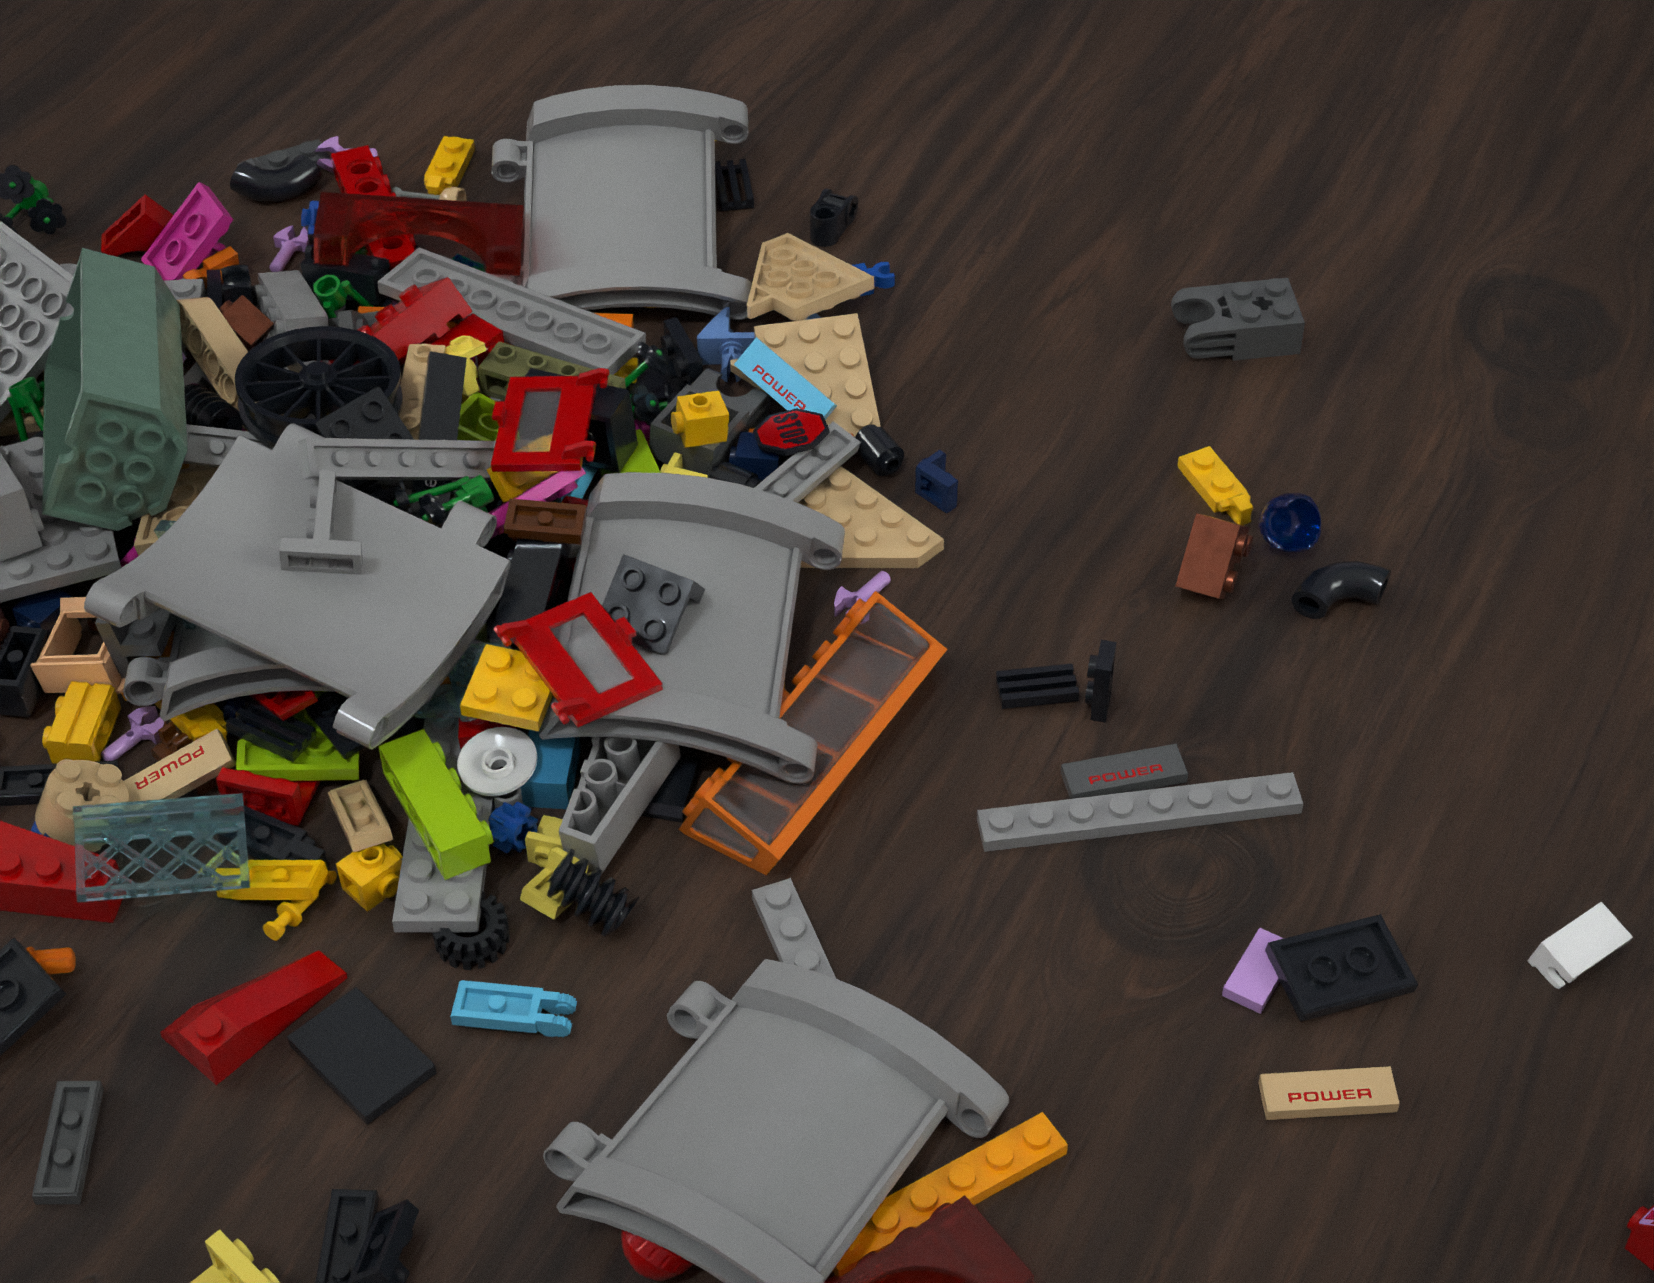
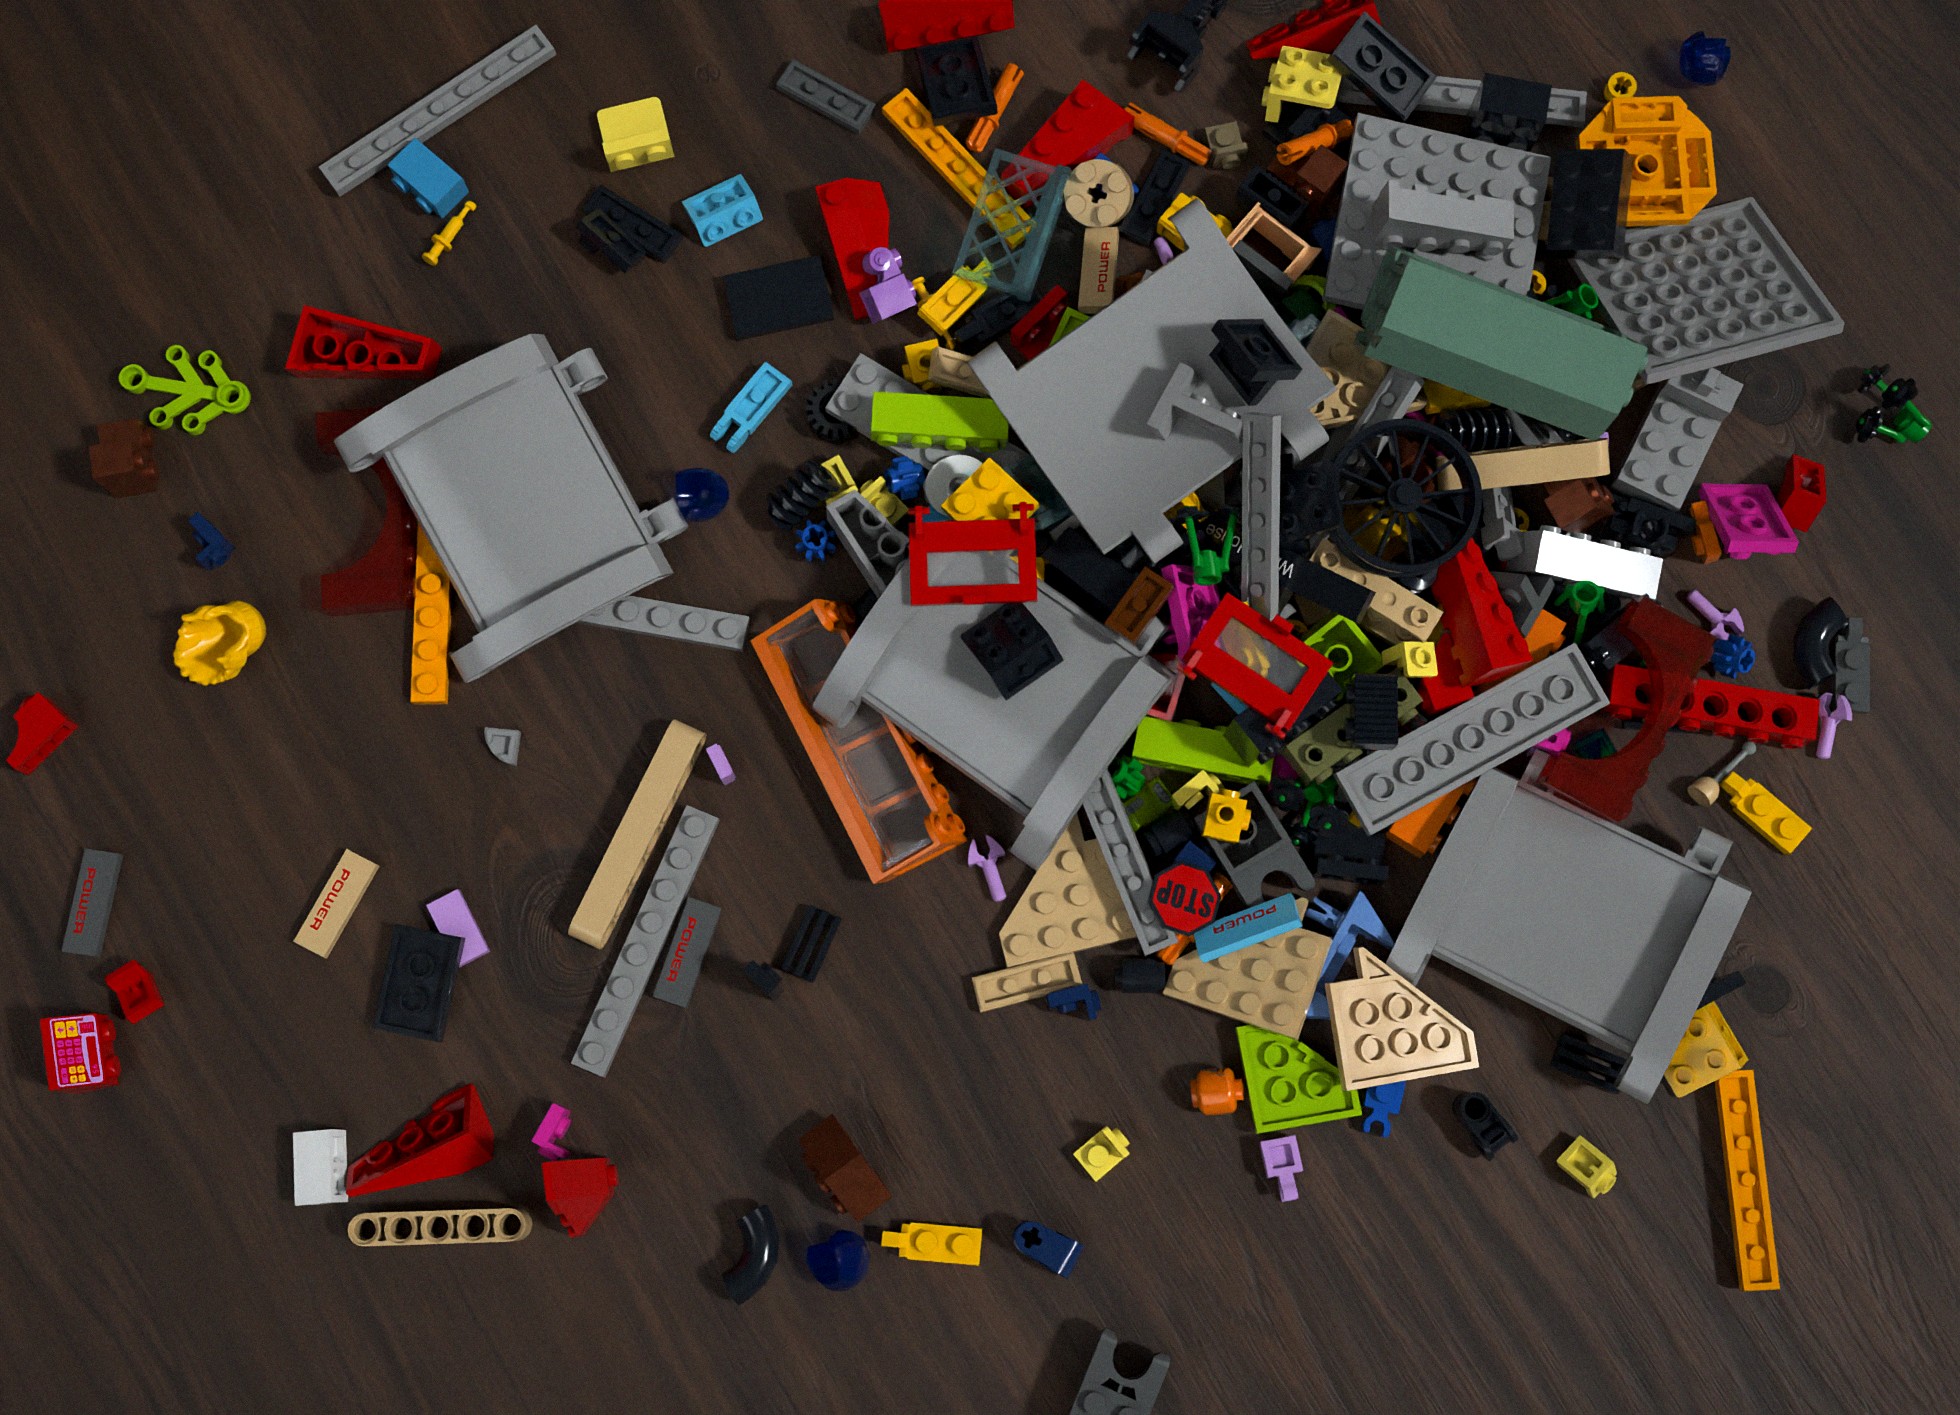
camera: 120 degrees right, 30 degrees up
none -> red bracket [104,960,164,1024]
none -> red wedge [346,1083,494,1197]
none -> tan beam [348,1208,532,1246]
none -> light grey tile [484,727,521,766]
none -> dark pink bracket [532,1103,572,1161]
none -> red wedge [542,1158,619,1238]
none -> tan beam [568,719,707,950]
none -> clear blue hair [675,468,730,523]
none -> medium azure bracket [682,174,763,247]
none -> lavender tile [706,744,736,785]
none -> blue gear [795,520,836,563]
none -> medium lavender brick [859,247,917,324]
none -> light orange plate [882,88,1037,250]
none -> tan tile [972,952,1082,1013]
none -> dark blue piece [1013,1221,1085,1279]
none -> light yellow bracket [1073,1126,1130,1182]
none -> orange head [1191,1067,1244,1116]
none -> black bracket [1209,319,1303,406]
none -> lime plate [1235,1025,1362,1134]
none -> lavender plate [1259,1135,1303,1202]
none -> black brick [1343,673,1399,750]
none -> light yellow bracket [1556,1135,1617,1199]
none -> light orange plate [1715,1070,1780,1291]

